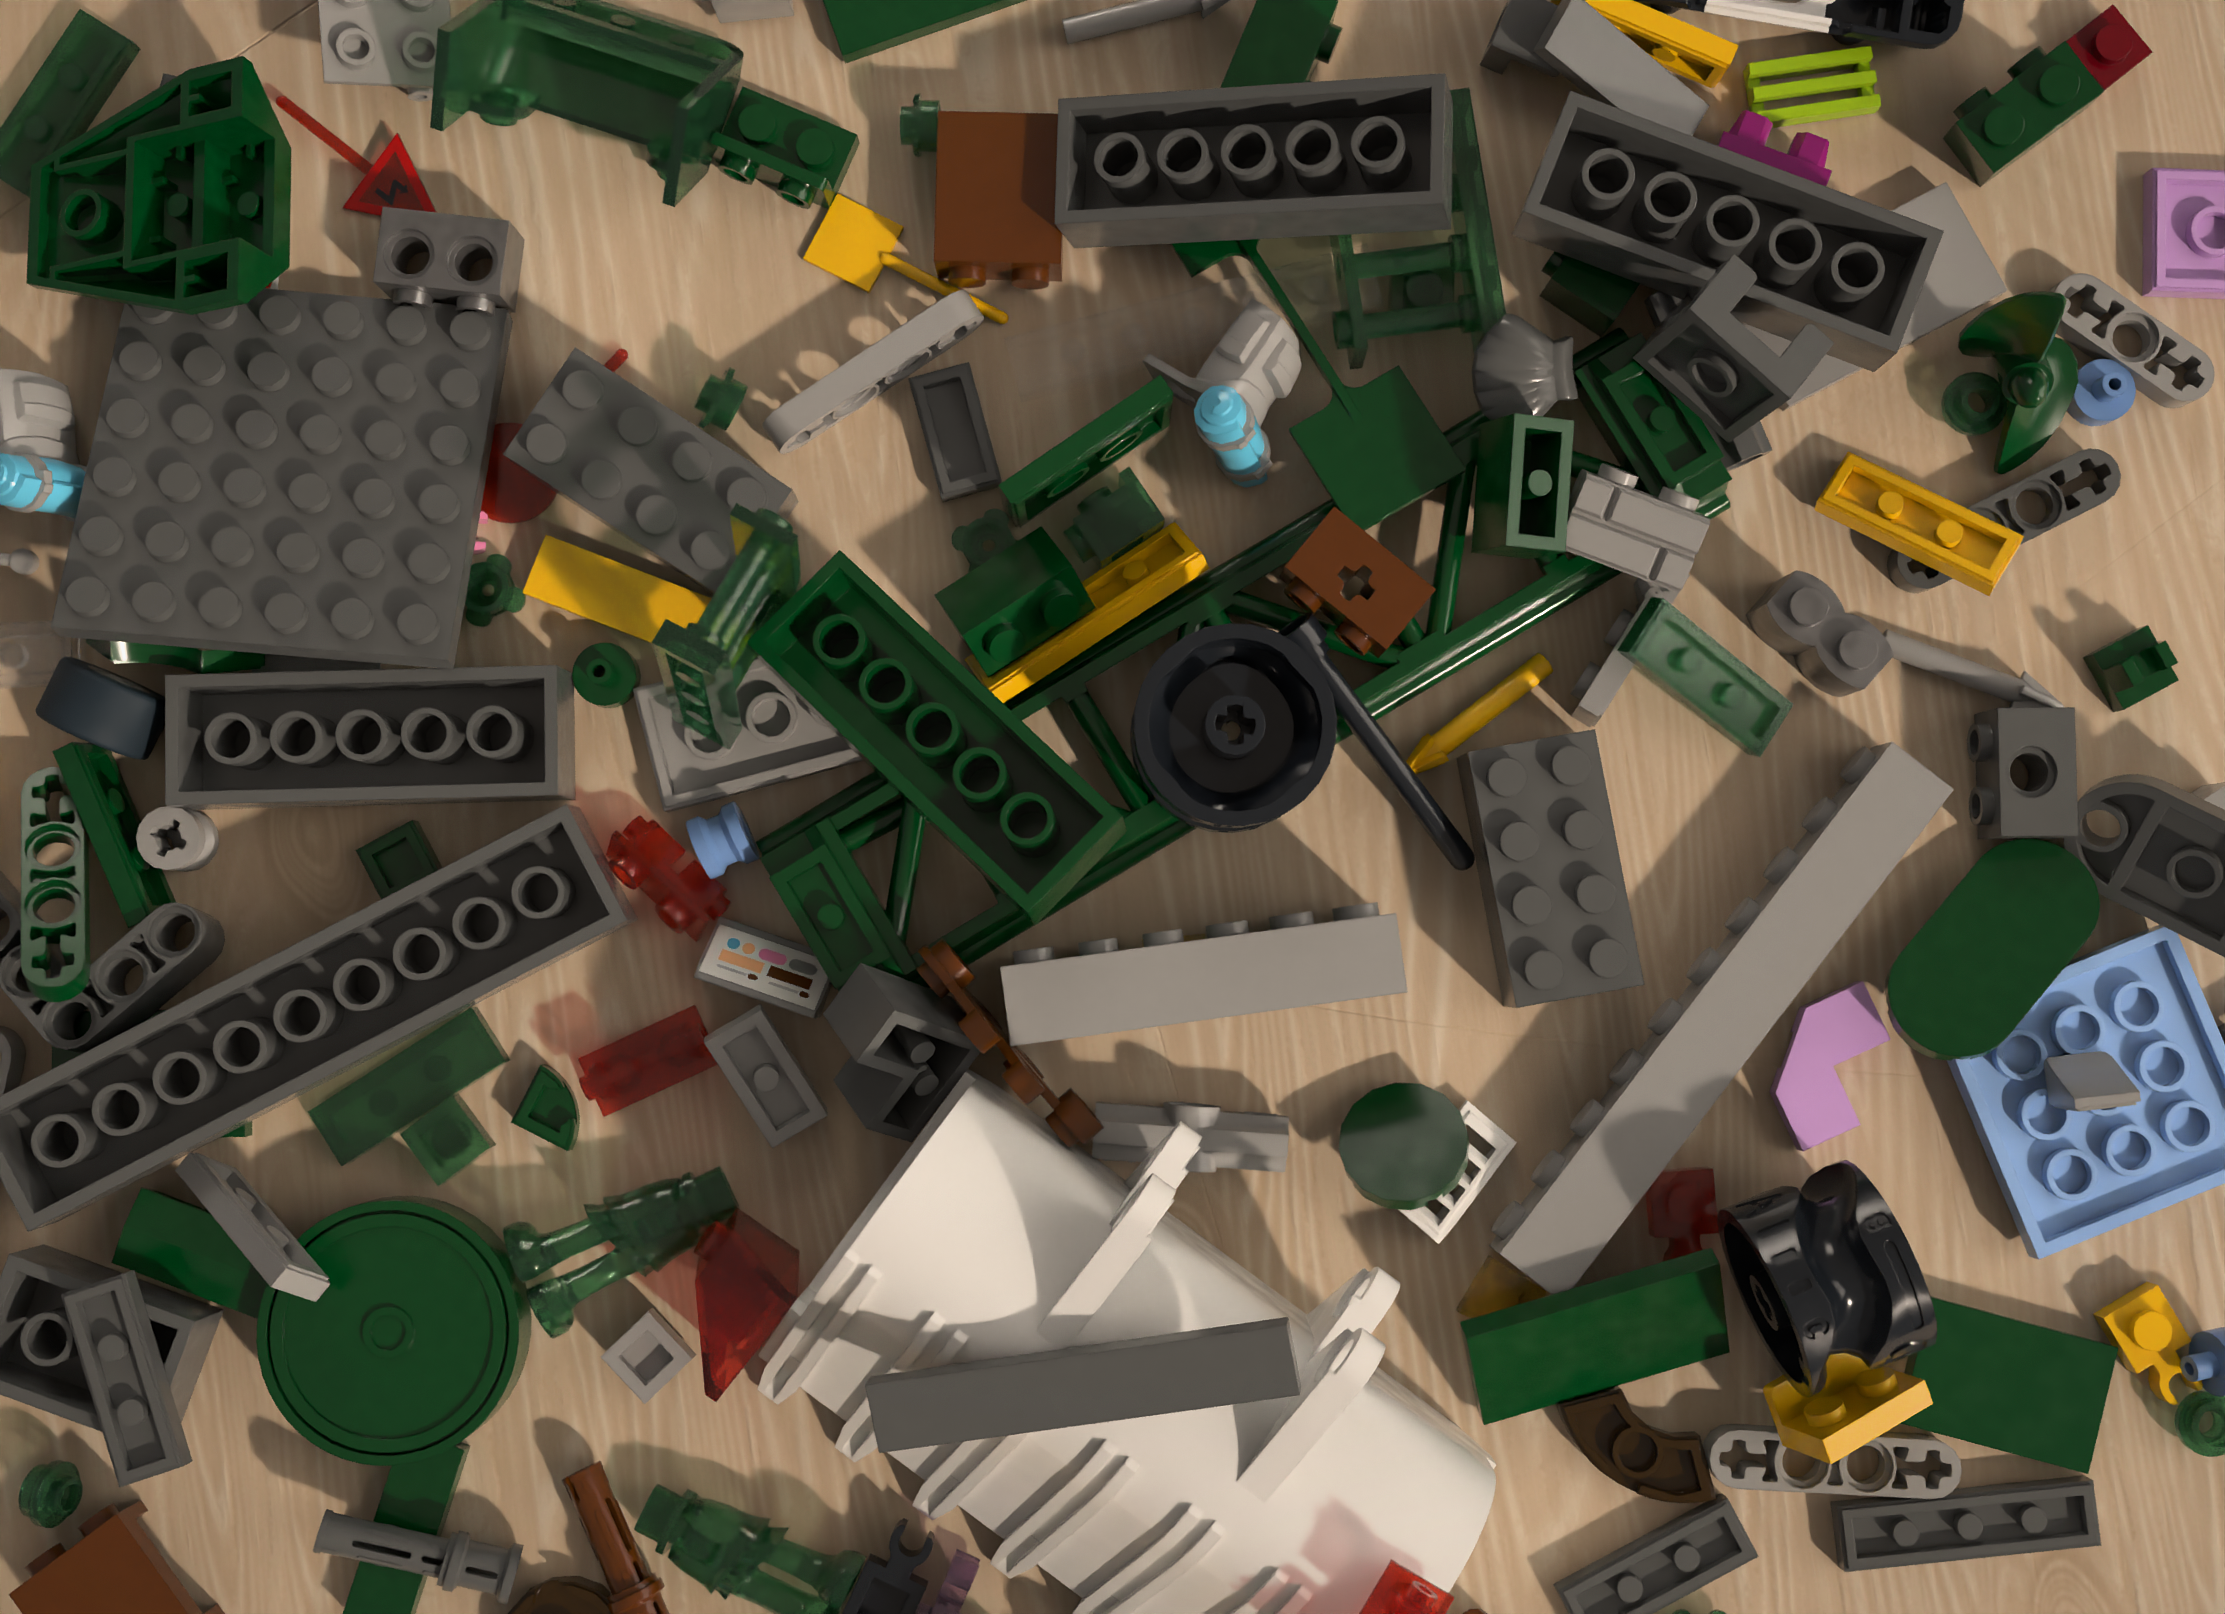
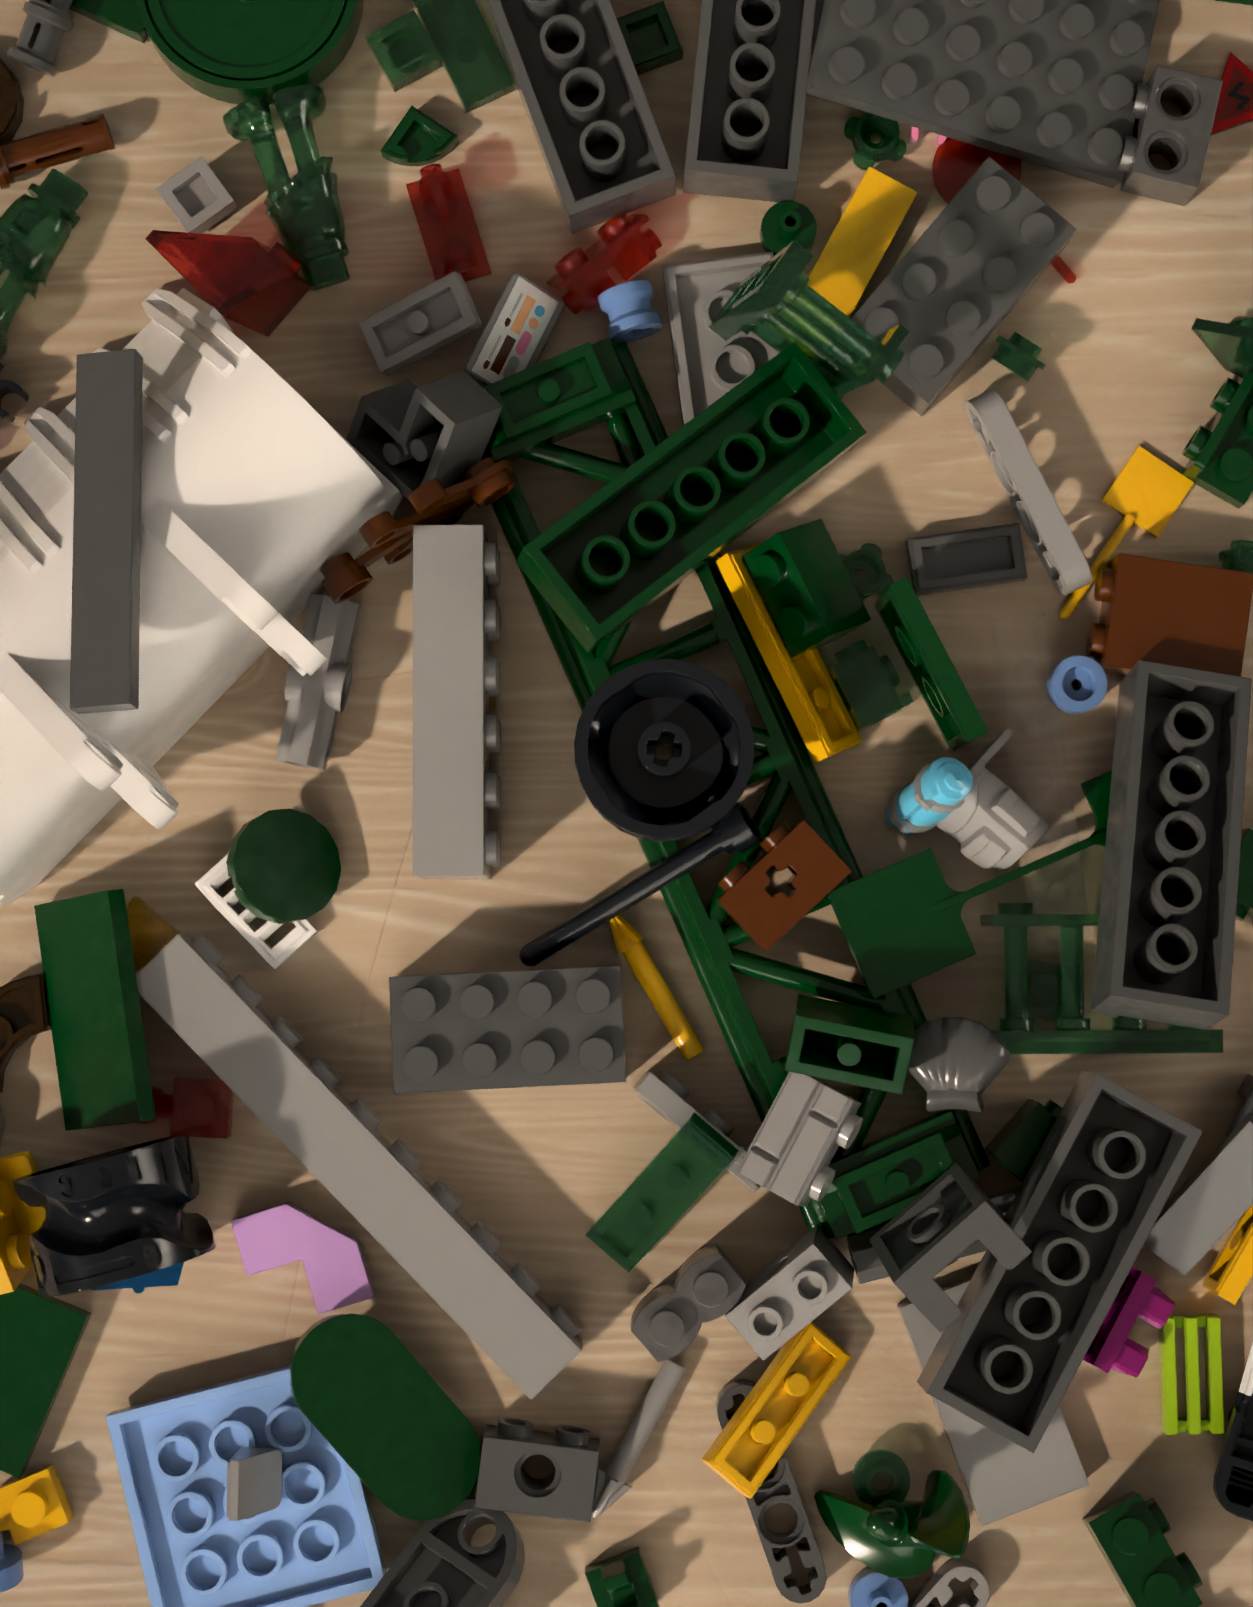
camera: 100 degrees right, 0 degrees up
none -> light grey brick [725,1225,855,1361]
none -> medium blue tile [1046,655,1108,714]

